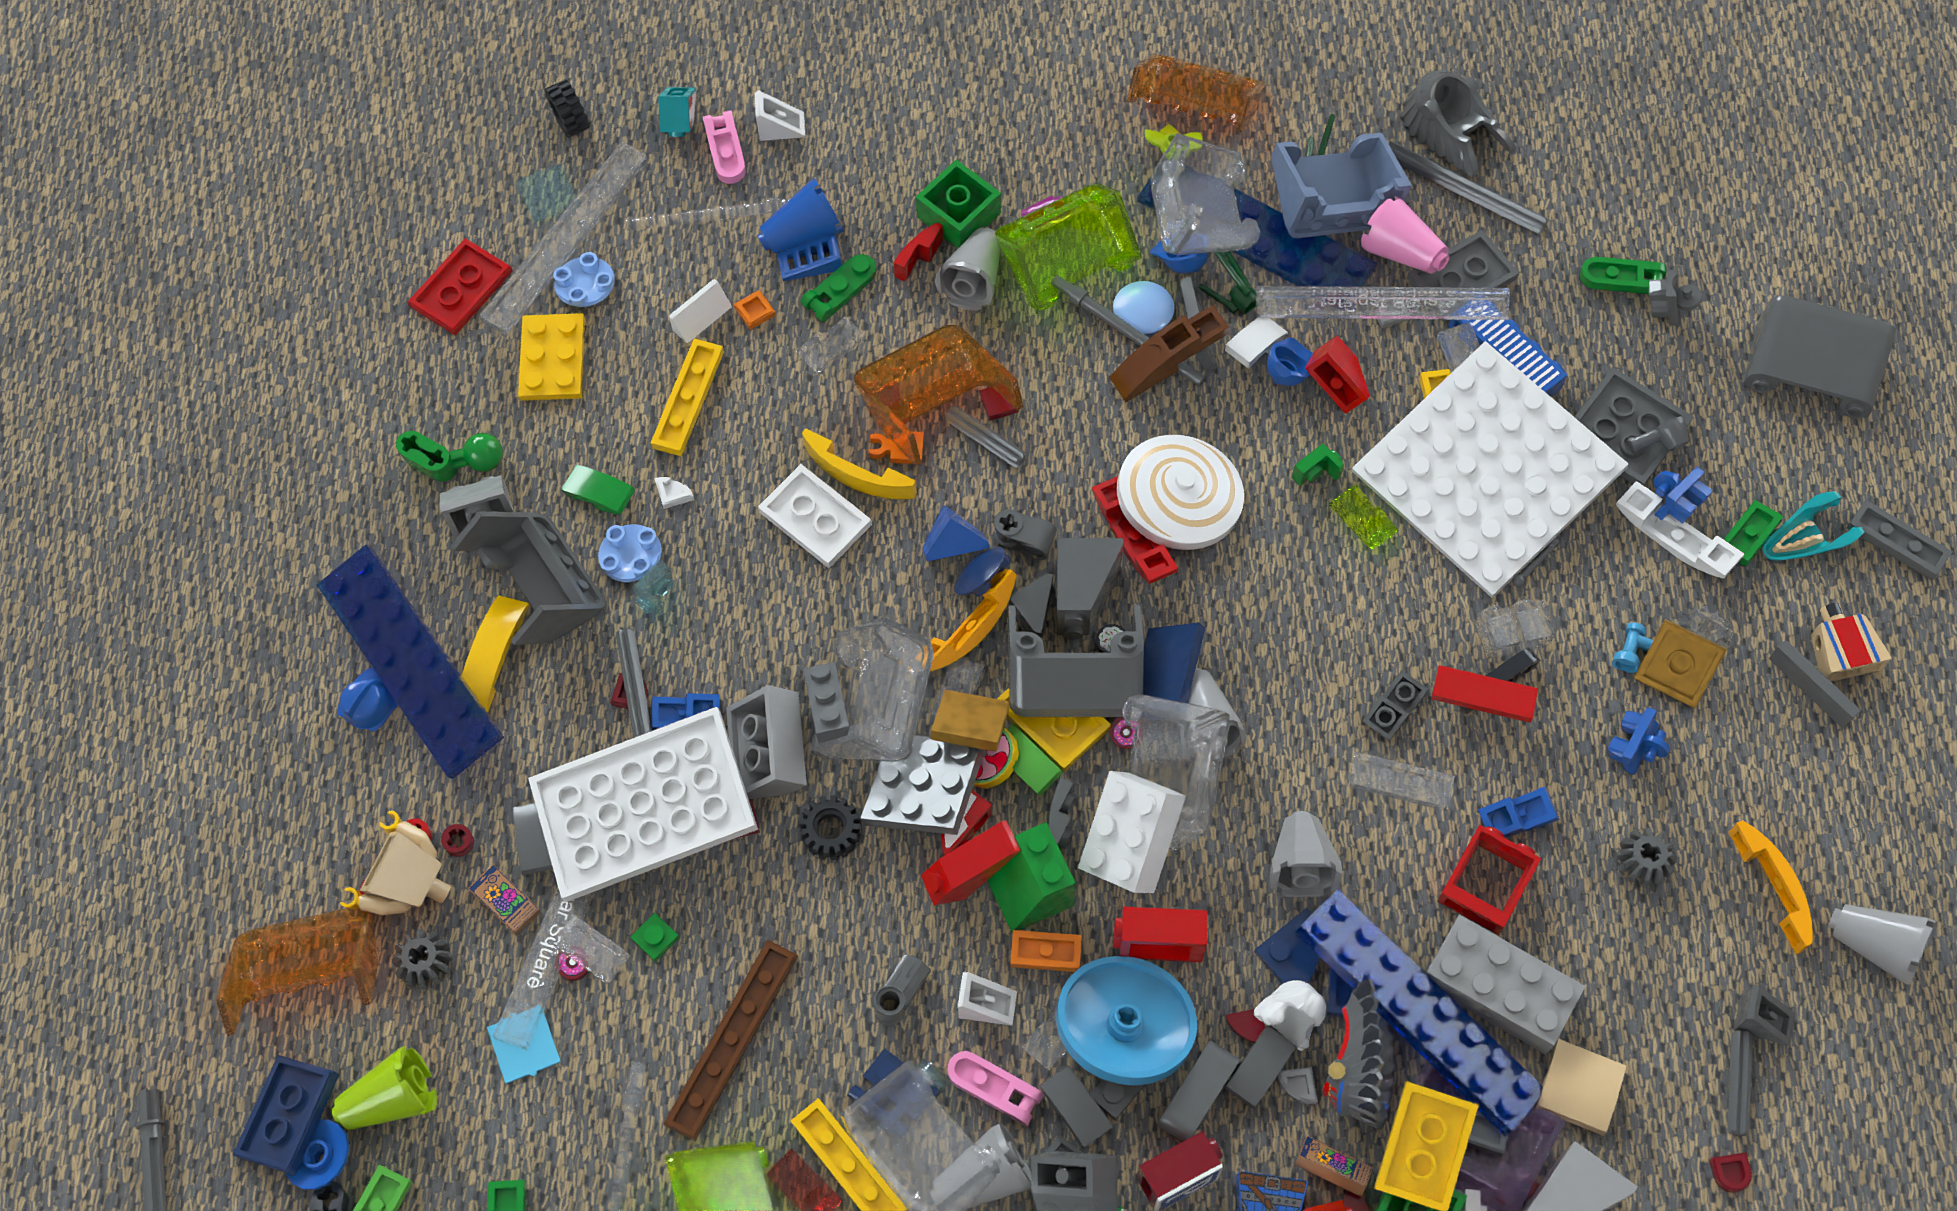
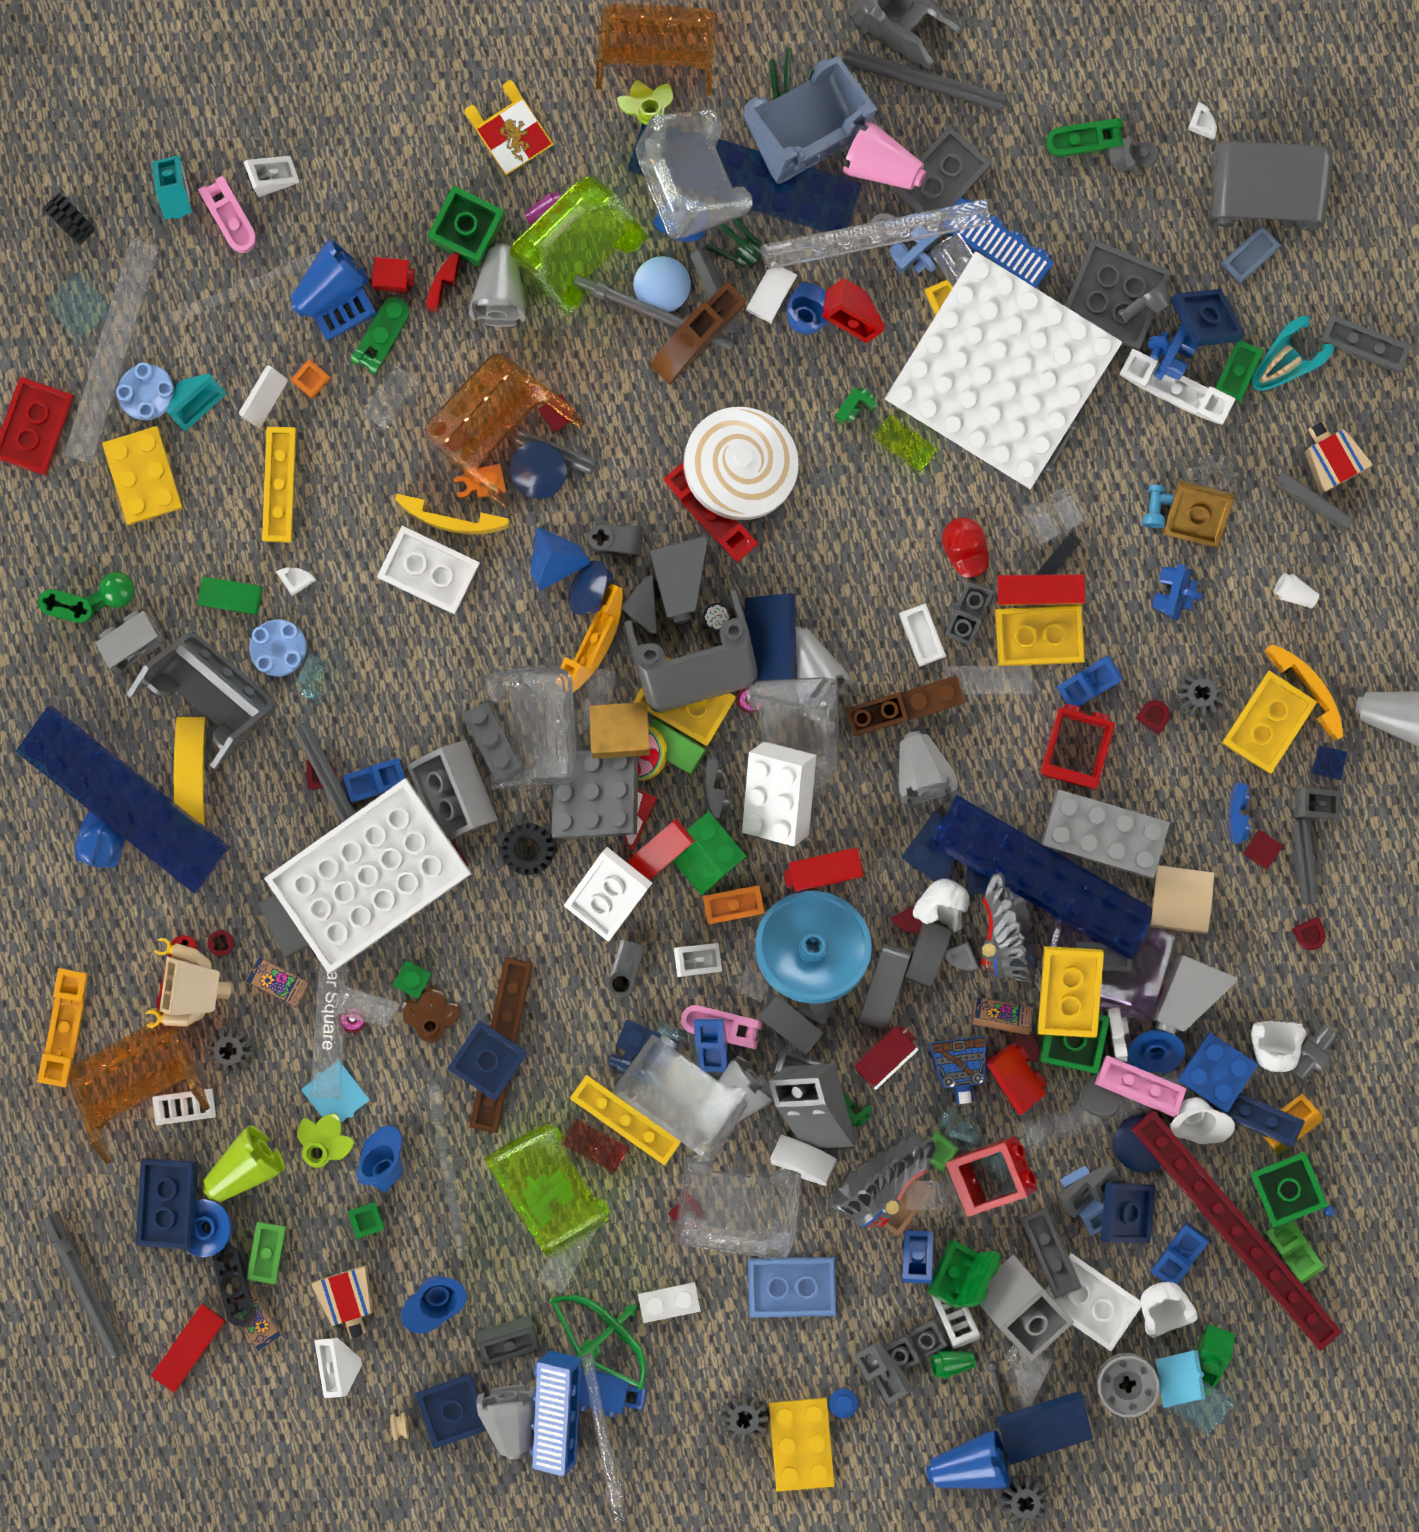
camera: 20 degrees left, 20 degrees up
none -> light orange slope [37,968,88,1088]
none -> white slope [152,1088,216,1125]
none -> teal slope [166,373,227,432]
none -> lime plate [297,1113,354,1168]
none -> blue piece [356,1126,403,1192]
none -> red brick [372,257,415,294]
none -> reddish brown plate [402,986,460,1043]
none -> dark blue plate [447,1020,528,1101]
none -> flag [465,80,553,175]
none -> dark blue dish [510,441,567,498]
none -> white plate [564,847,652,942]
none -> blue slope [694,1019,729,1072]
none -> reddish brown slope [846,675,966,736]
none -> medium blue hips [888,222,940,274]
none -> white tile [899,603,946,667]
none -> red piece [942,517,989,578]
none -> yellow tile [995,605,1085,667]
none -> dark red tile [1135,700,1170,735]
none -> dark blue plate [1171,289,1245,347]
none -> white tile [1187,102,1217,140]
none -> sand blue tile [1220,225,1282,285]
none -> yellow plate [1221,671,1317,775]
none -> blue slope [1228,782,1251,845]
none -> dark red tile [1242,830,1283,870]
none -> white cone [1274,573,1319,609]
none -> clear blue plate [1311,745,1347,780]

